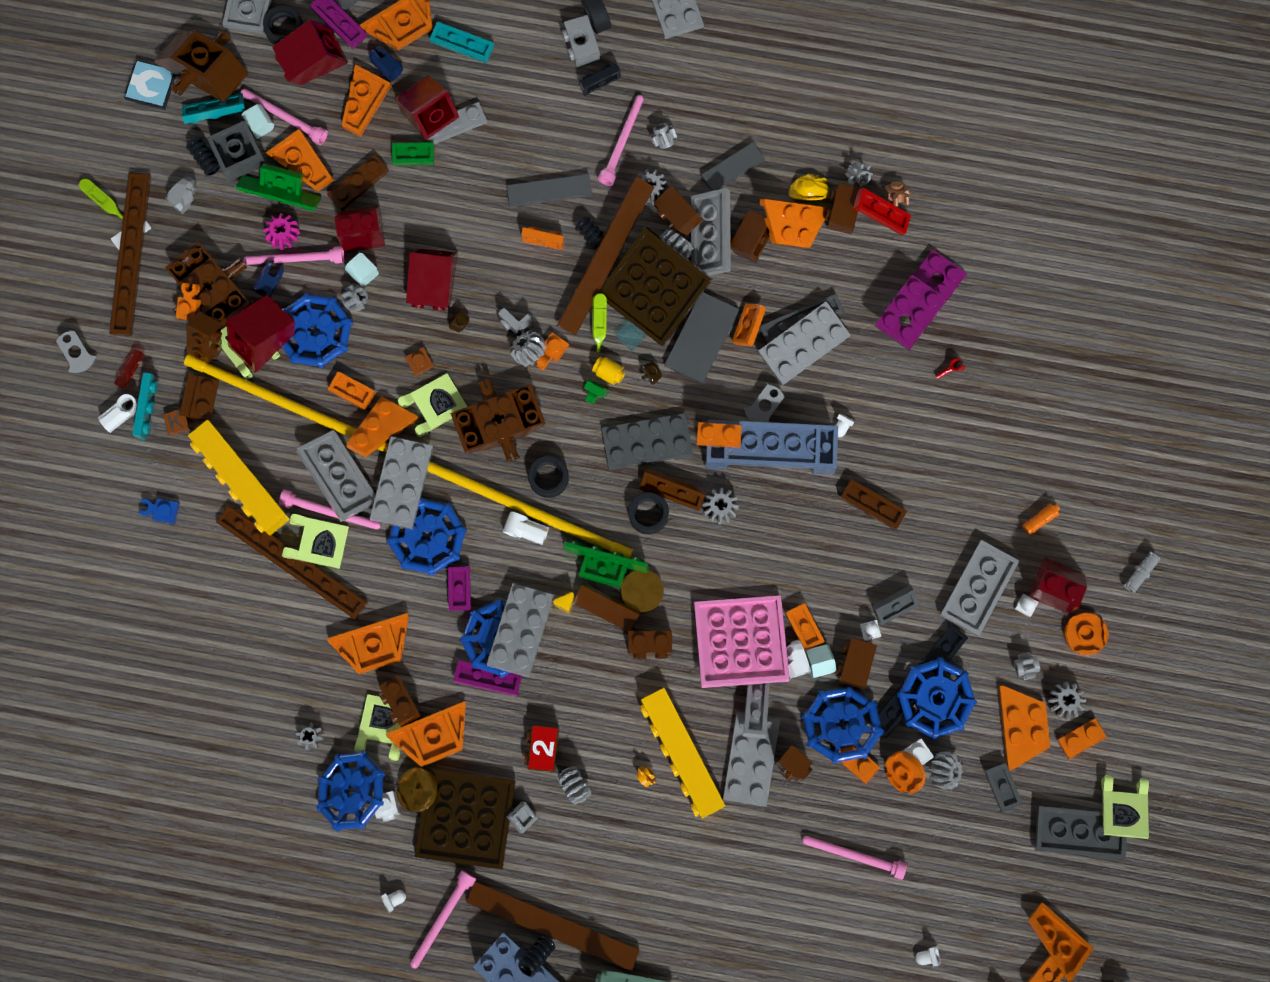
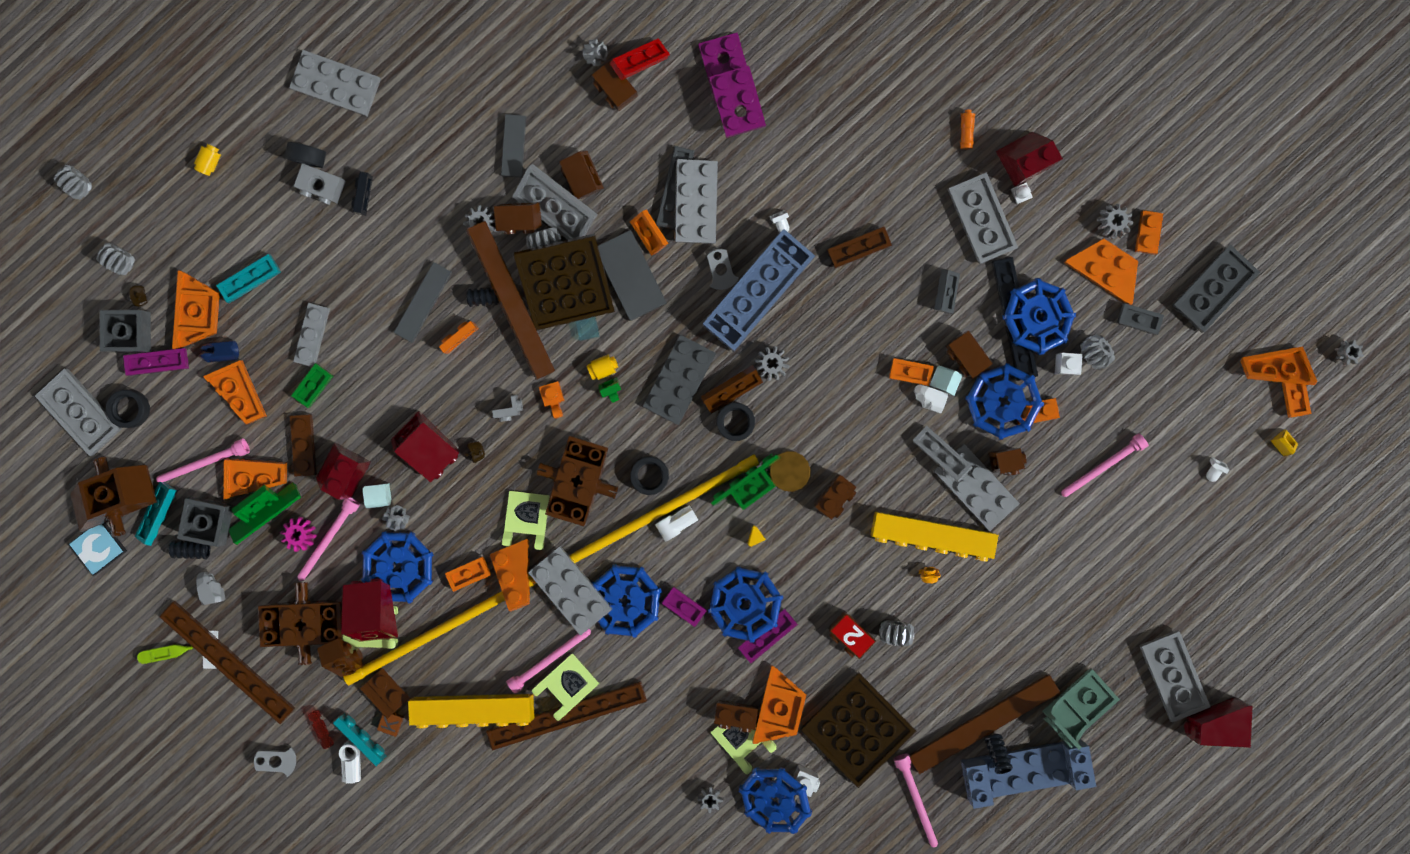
camera: 55 degrees left, 10 degrees up
blue plate [138,499,180,525] -> none
orange plate [176,283,201,321] -> none
light aqua piece [242,104,274,139] -> none
dark blue piece [252,260,284,297] -> none
dark red slope [272,20,348,85] -> none
light grey plate [296,430,376,522] -> none
orange wing [327,613,409,675] -> none
white piece [381,890,406,913] -> none
dark red slope [394,76,459,140] -> none
pearl gold tile [397,768,437,812] -> none
dark orange plate [405,347,434,377] -> none
light grey plate [487,583,554,678] -> none
light grey tile [507,802,538,834] -> none
light grey gear [509,330,547,367] -> none
reddish brown tile [573,583,641,632] -> none
lime piece [592,294,607,352] -> none
bright pink piece [597,95,644,186] -> none
dark brown piece [641,362,662,385] -> none
light grey gear [650,123,677,149] -> none
bright pink plate [694,595,790,688] -> none
orange plate [697,422,742,448] -> none
orange wing [760,199,829,248] -> none
yellow hat [789,173,830,201] -> none
white piece [860,620,881,641] -> none
nougat plate [884,182,910,206] -> none
orange tile [885,751,926,794] -> none
red hand [935,358,965,379] -> none
light grey gear [1014,652,1040,680] -> none
orange tile [1064,612,1108,656] -> none
yellowish green flag [1101,775,1149,839] -> none
light grey pin [1123,551,1161,594] -> none

